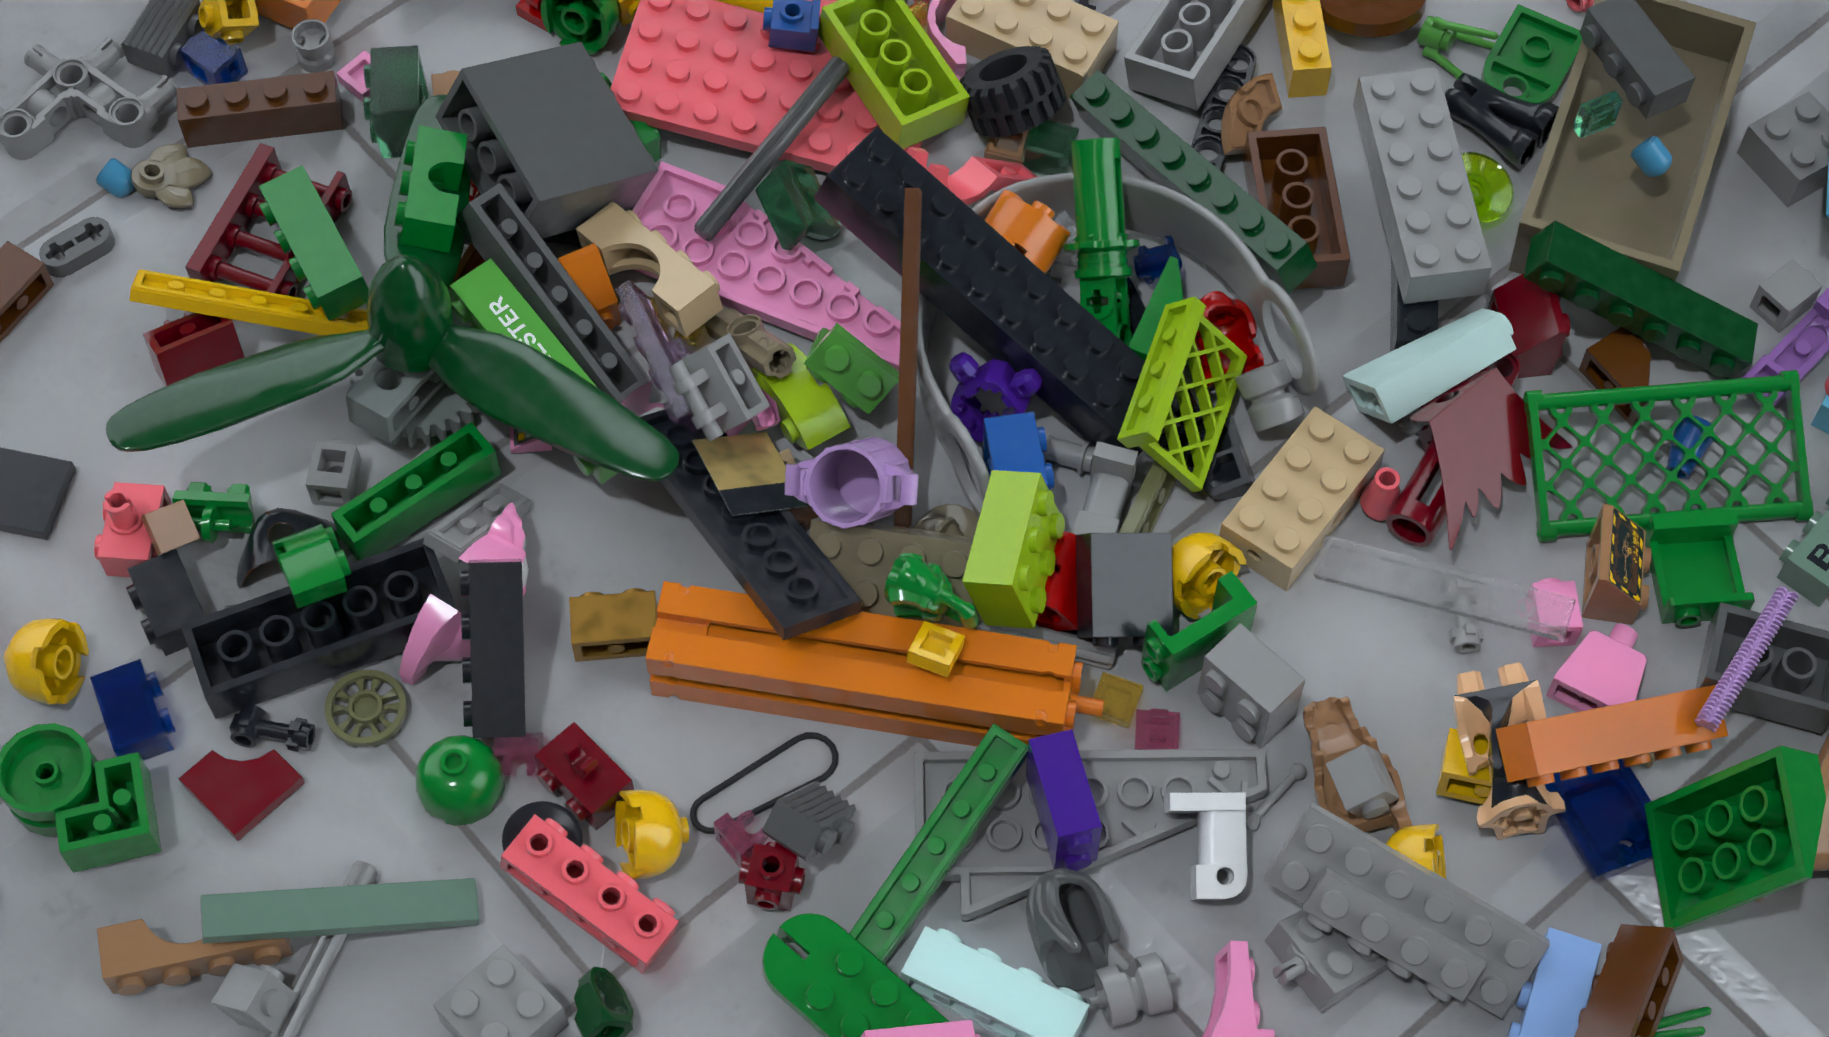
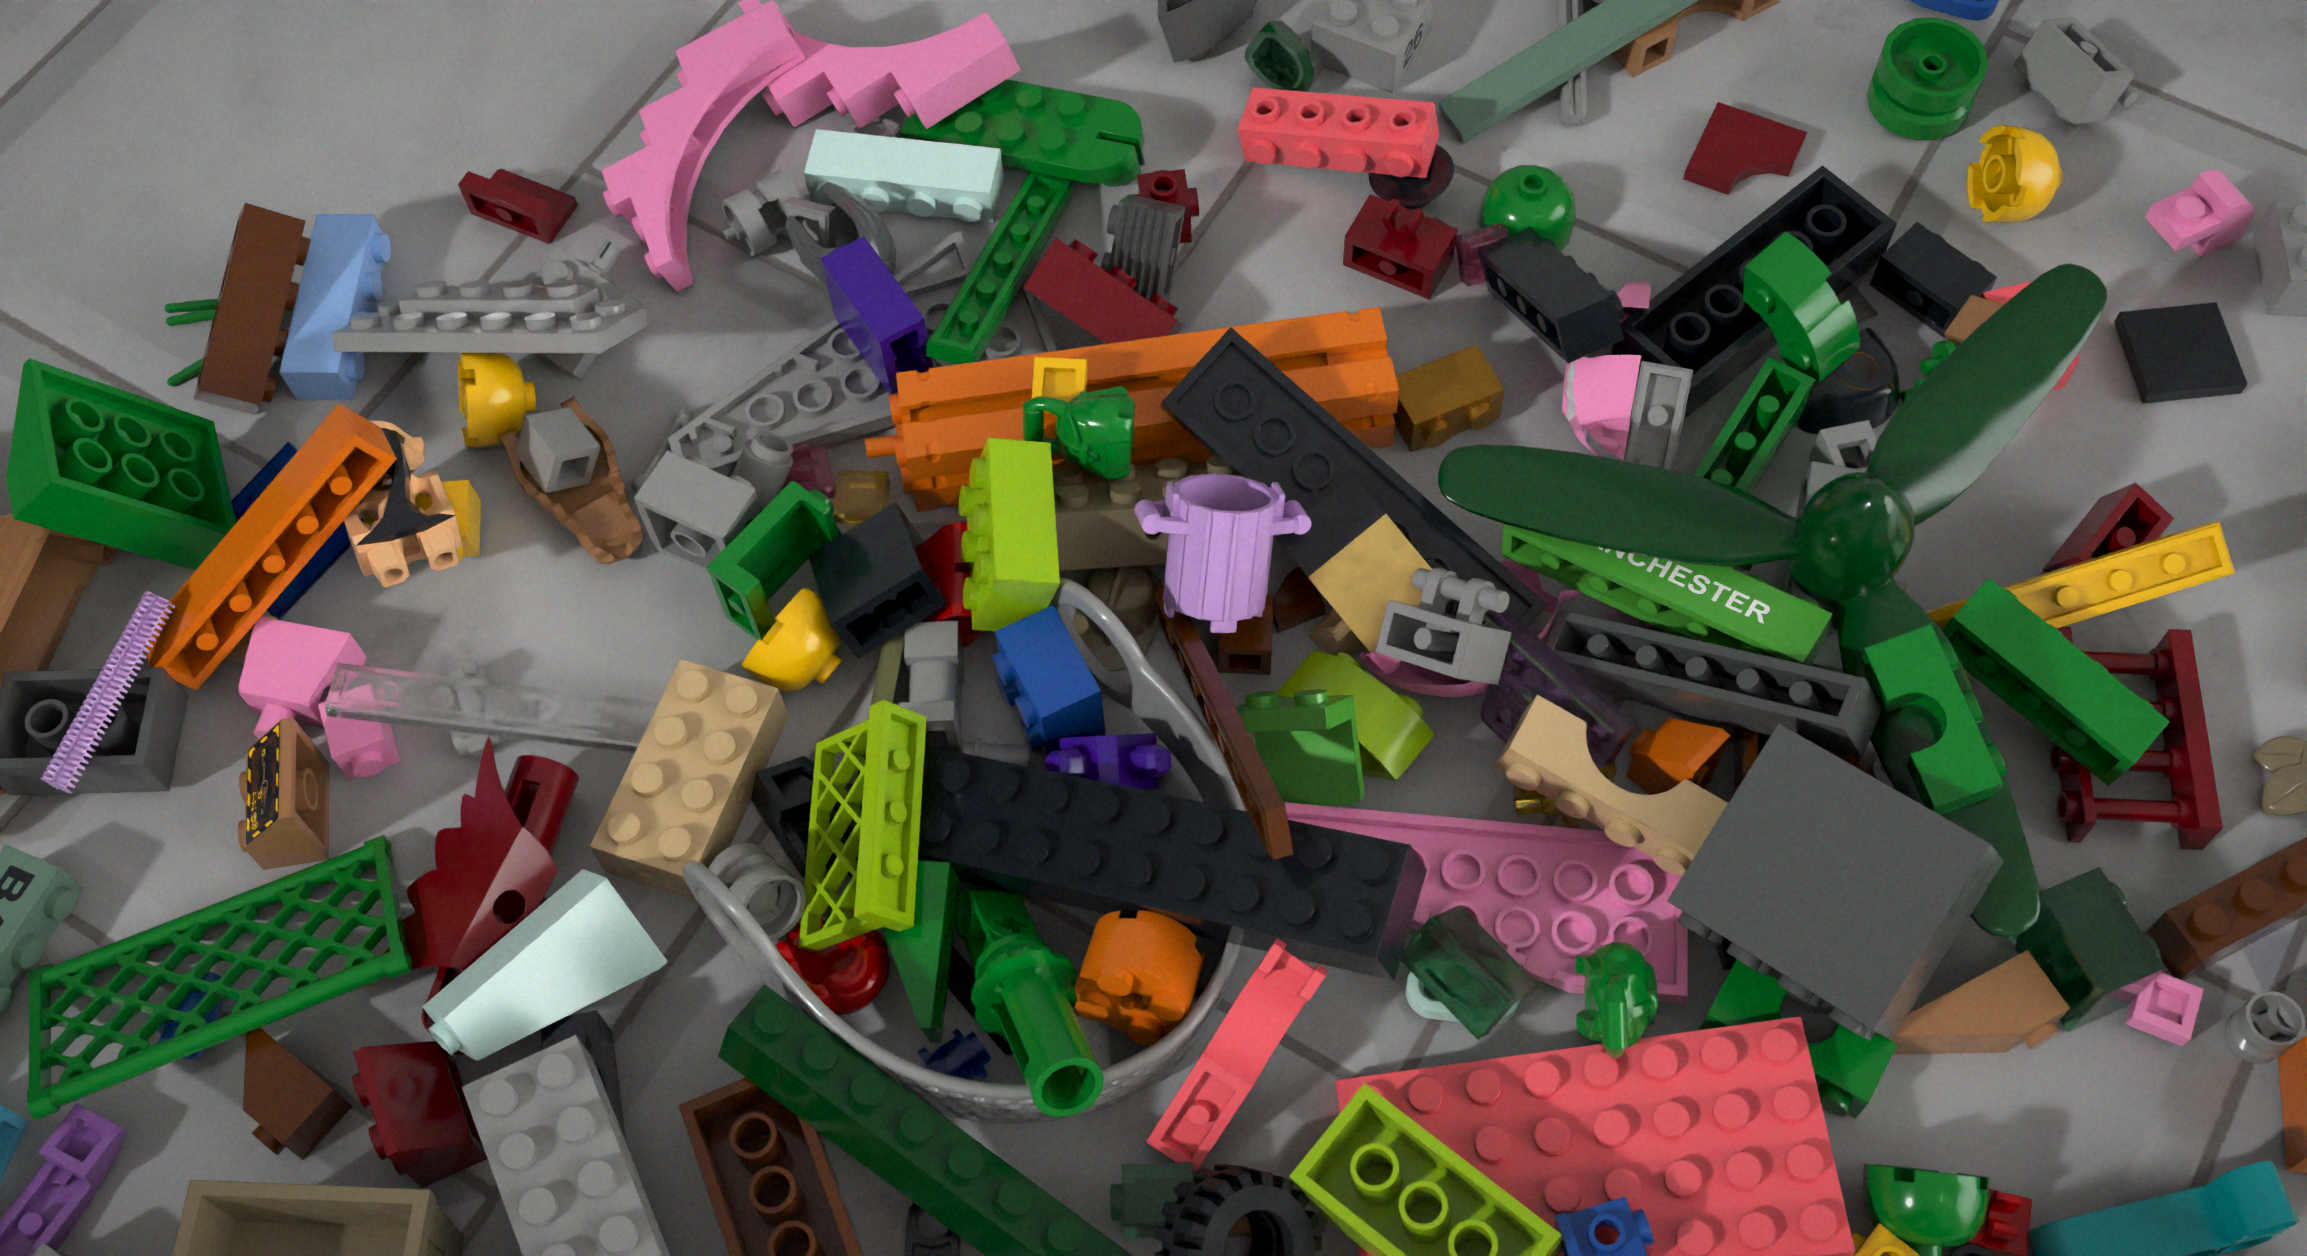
camera: 165 degrees right, 0 degrees up
green brick [55,752,162,873] -> none
clear blue brick [90,659,176,761] -> none
black bar [229,704,316,752] -> none
olive wheel [324,670,407,748] -> none
yellow cylinder [614,790,689,879] -> none
black piece [690,732,839,834] -> none
dark grey axle [694,56,850,241] -> none
dark tan piece [705,305,797,379] -> none
clear pink tile [713,810,768,868] -> none
white piece [1164,792,1248,900] -> none
coral cone [1360,467,1400,521] -> none
dark green brick [1523,220,1758,379] -> none
green panel [1645,509,1755,627] -> none
none -> light grey brick [732,431,793,508]
none -> light grey tile [785,197,836,248]
none -> dark red brick [1023,238,1184,344]
none -> green piece [1576,942,1659,1058]

